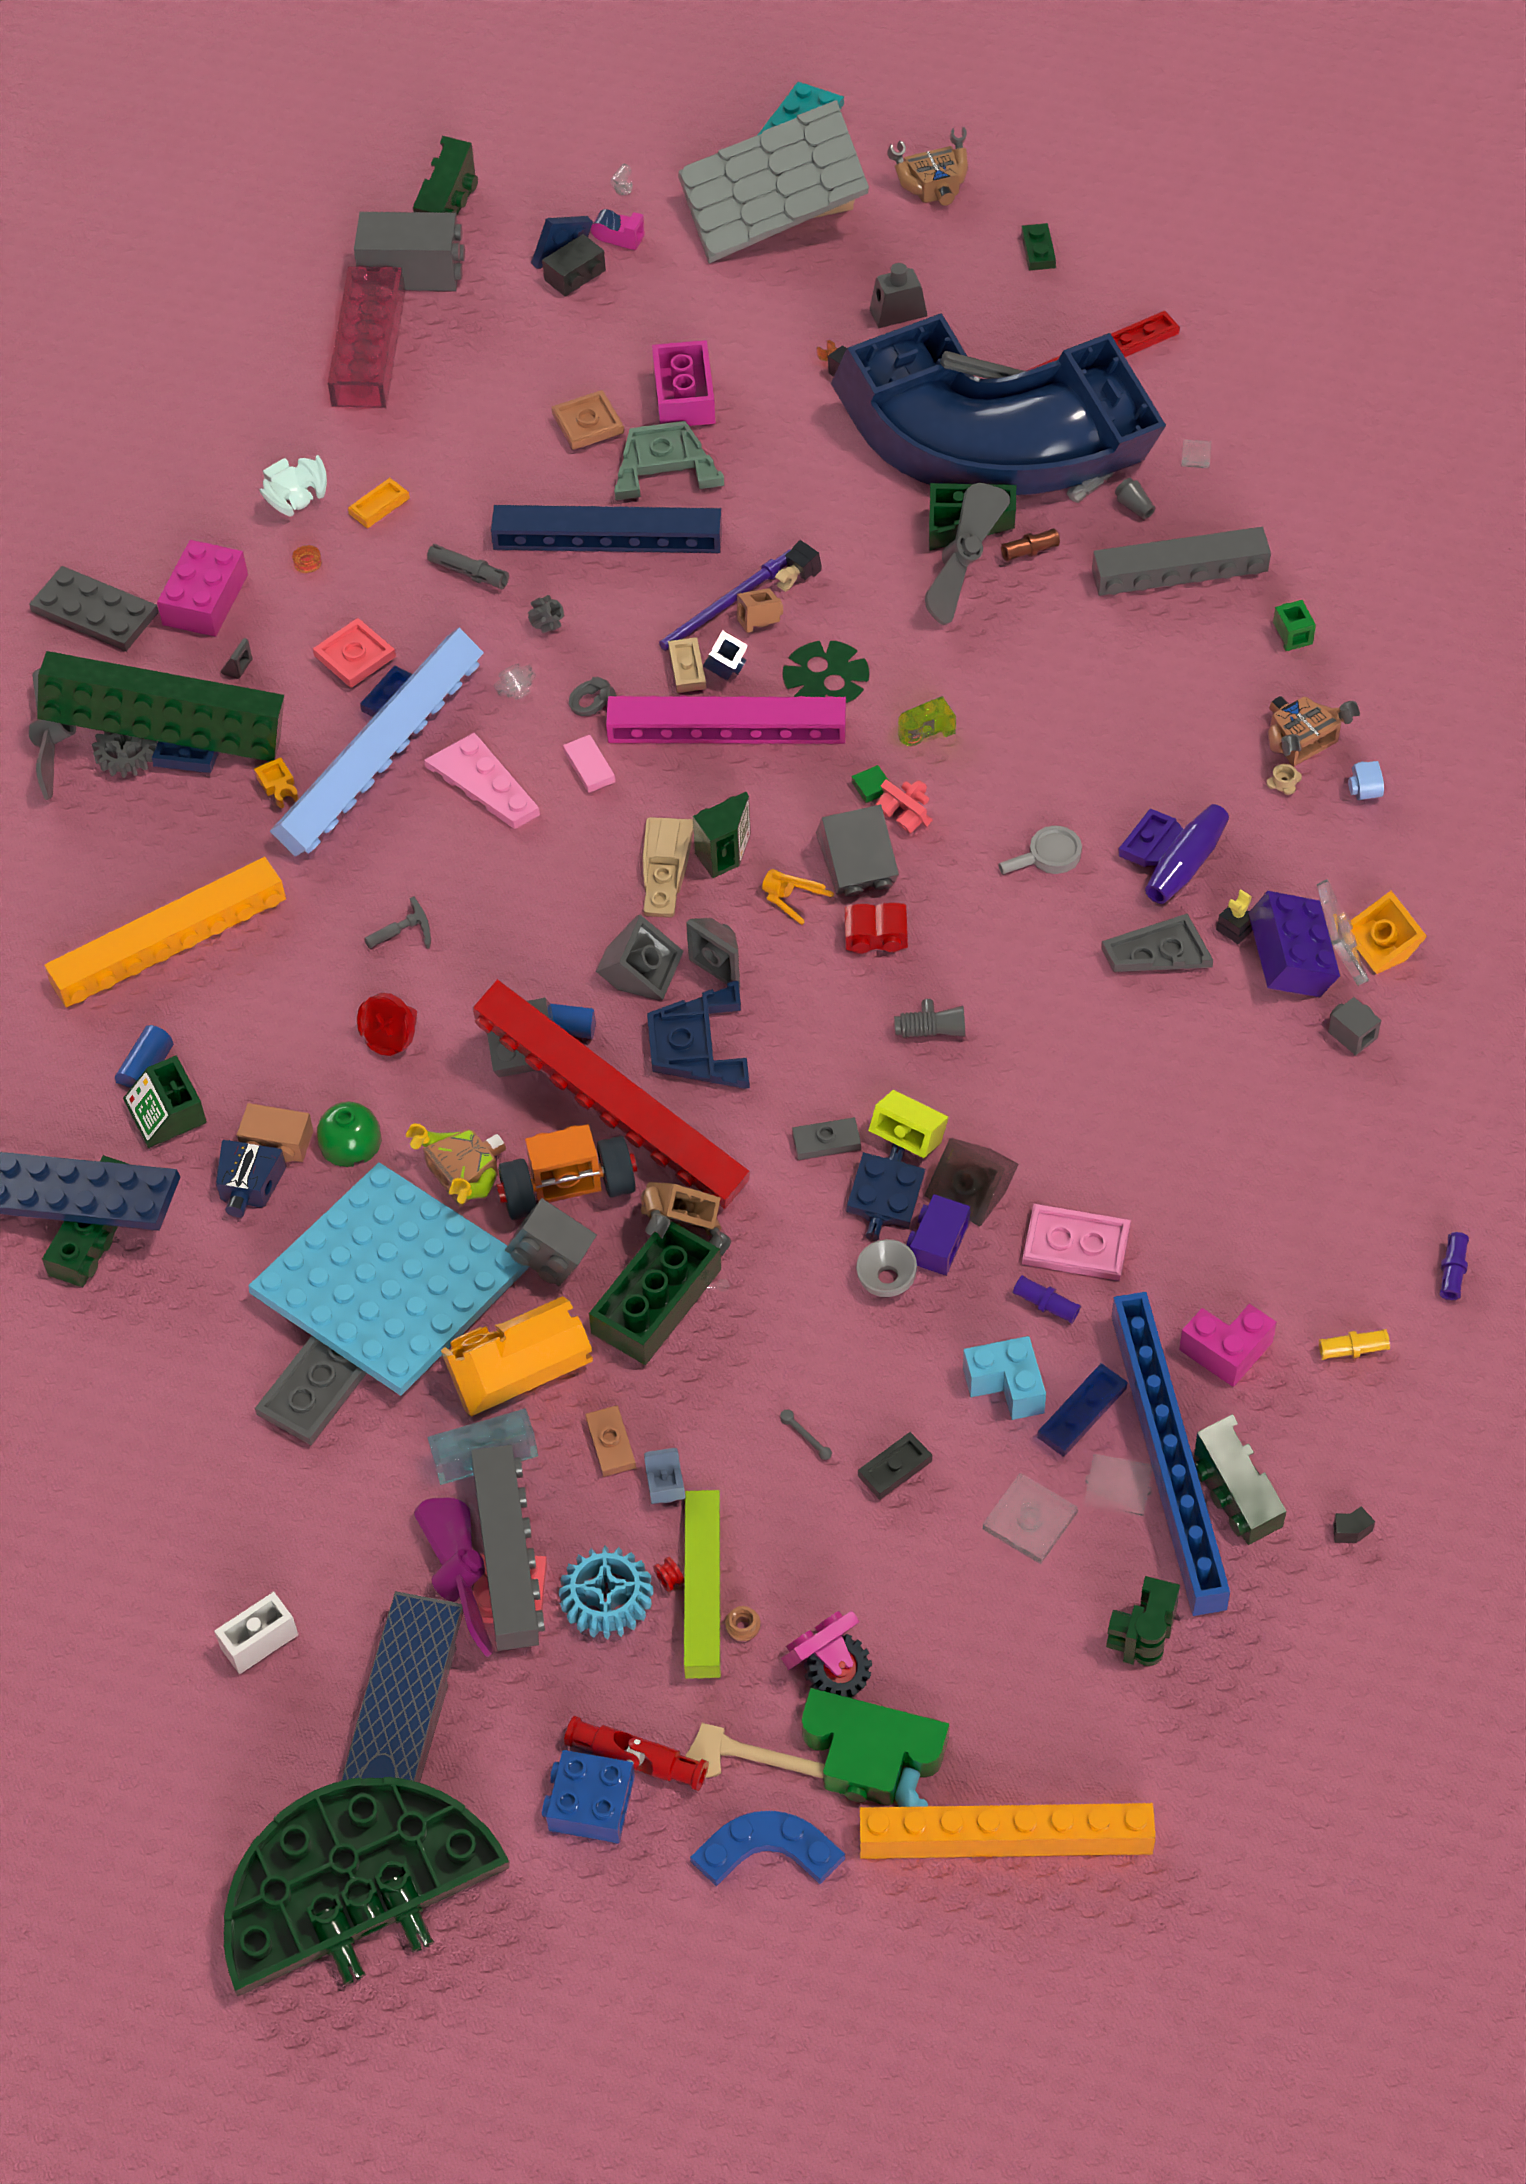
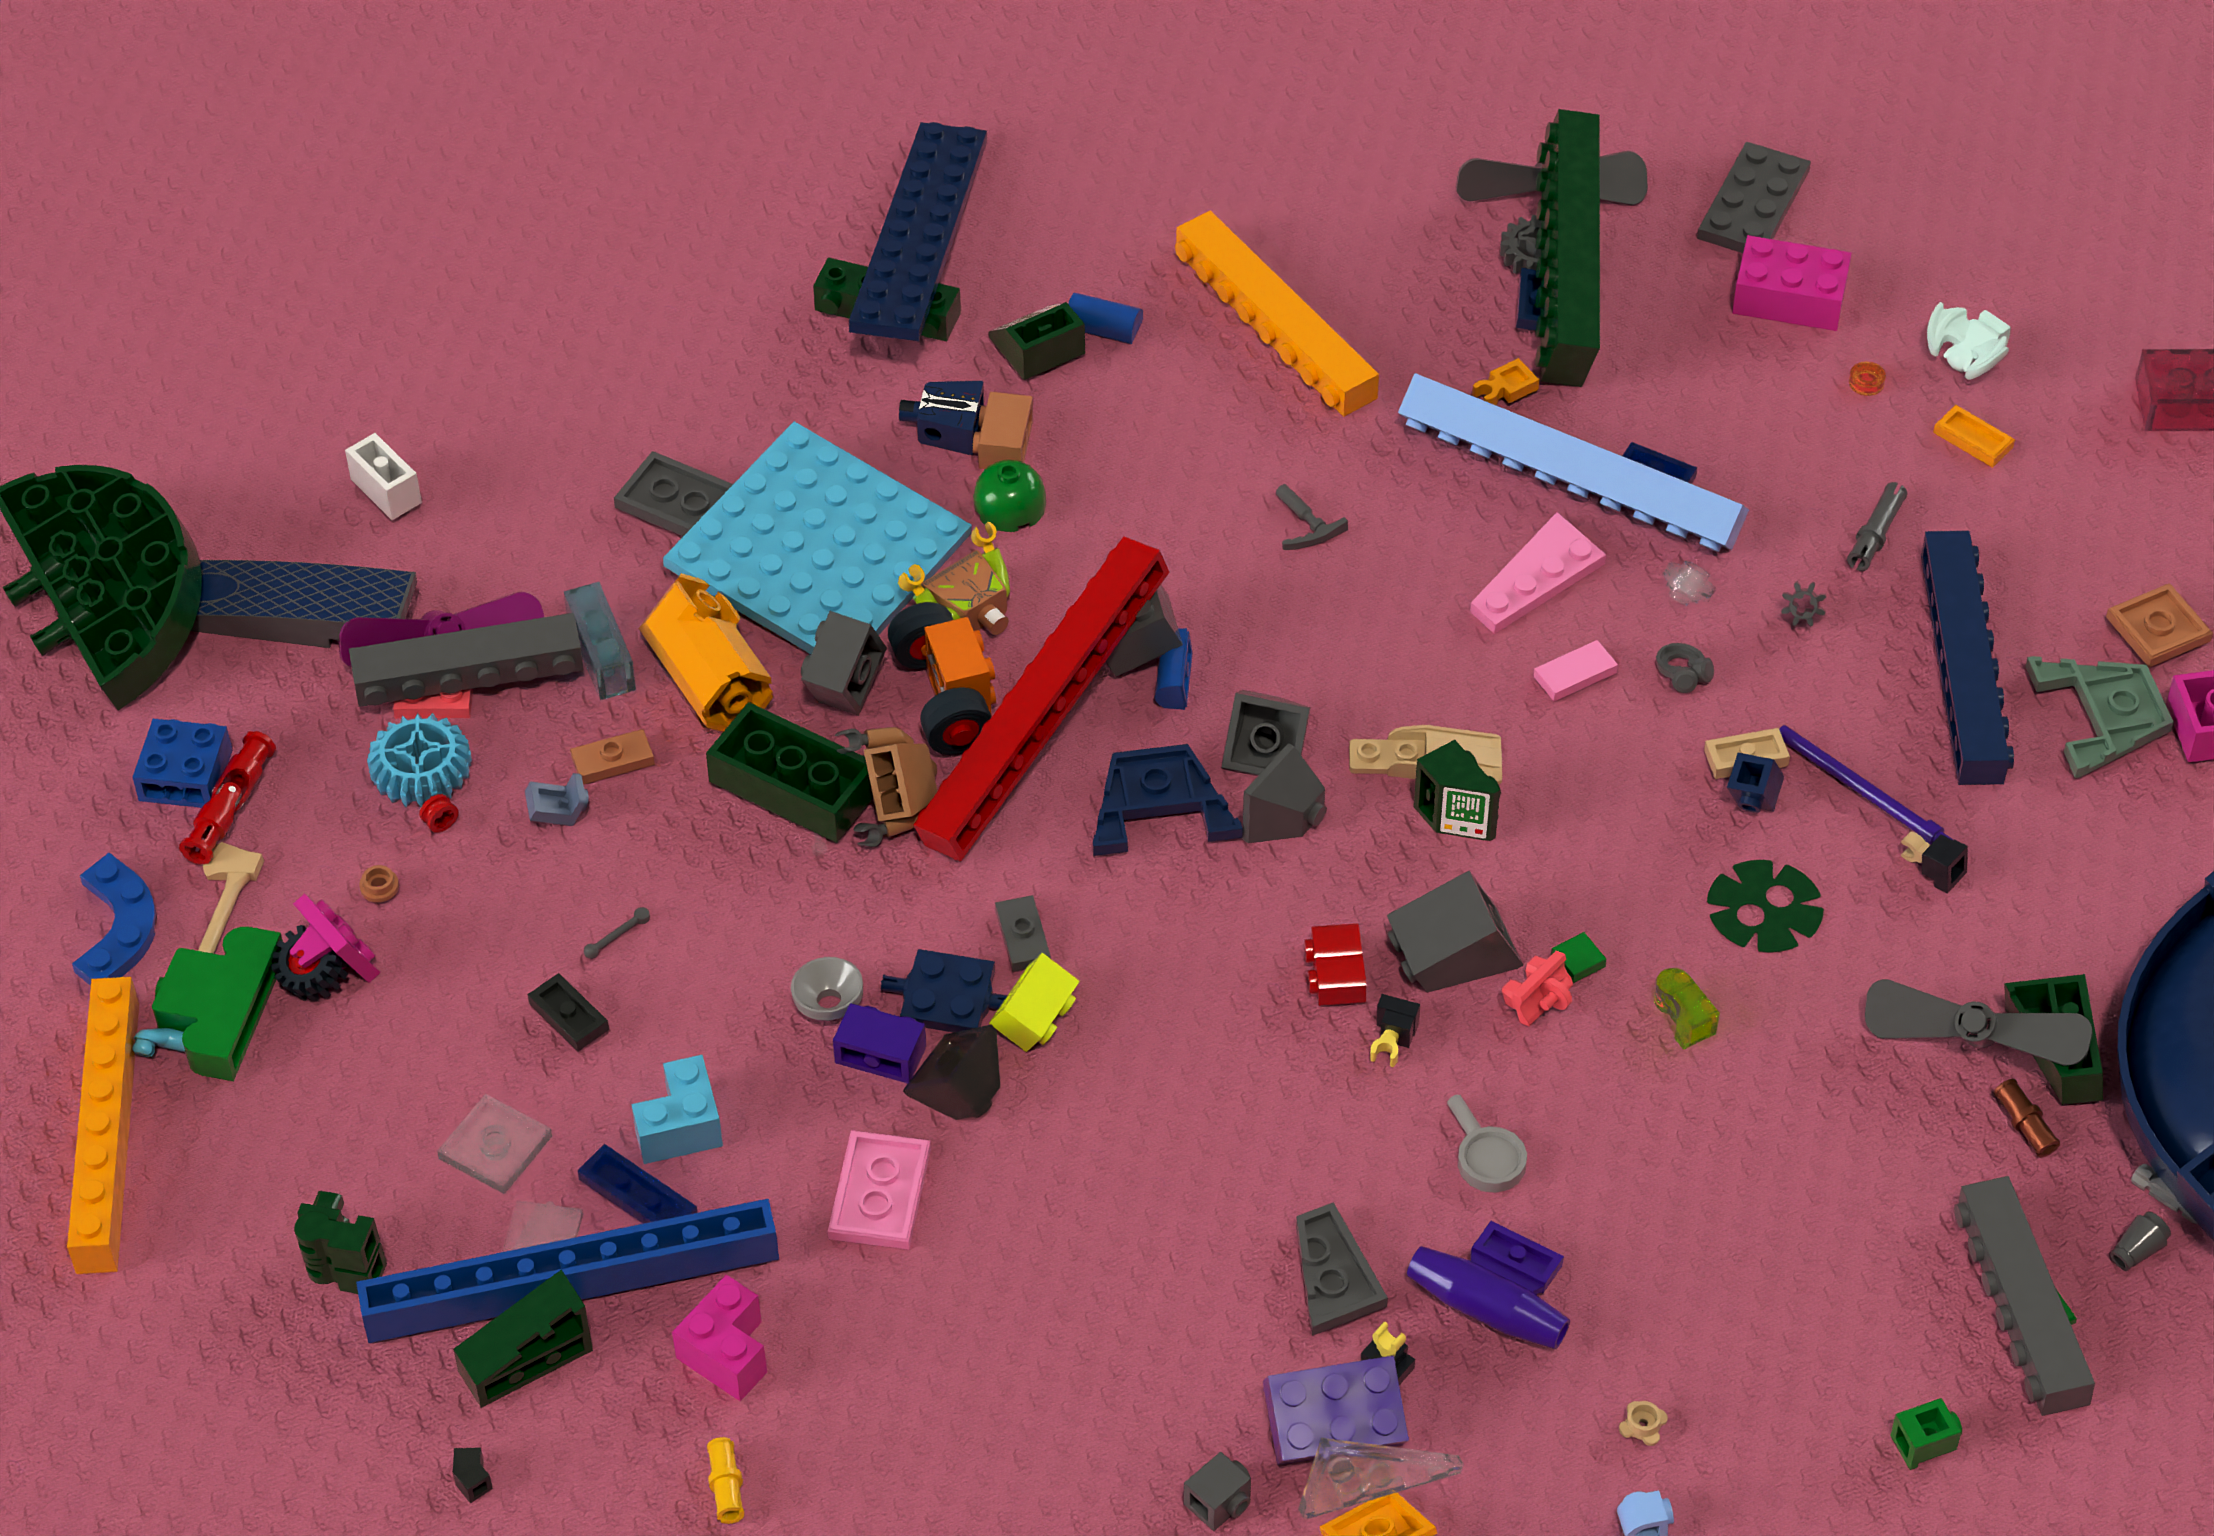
camera: 85 degrees right, 5 degrees down
dark grey slope [221,638,252,679] -> none
coral plate [313,618,396,688] -> none
red tile [357,993,417,1056] -> none
dark pink brick [606,696,846,744] -> none
lime slope [684,1490,721,1679] -> none
nougat brick [737,588,783,633] -> none
light orange plant [762,869,834,925] -> none
dark grey piece [894,999,965,1038] -> none
dark purple pin [1013,1275,1081,1324] -> none
nougat torso [1268,696,1361,767] -> none
none -> black piece [1370,994,1420,1067]

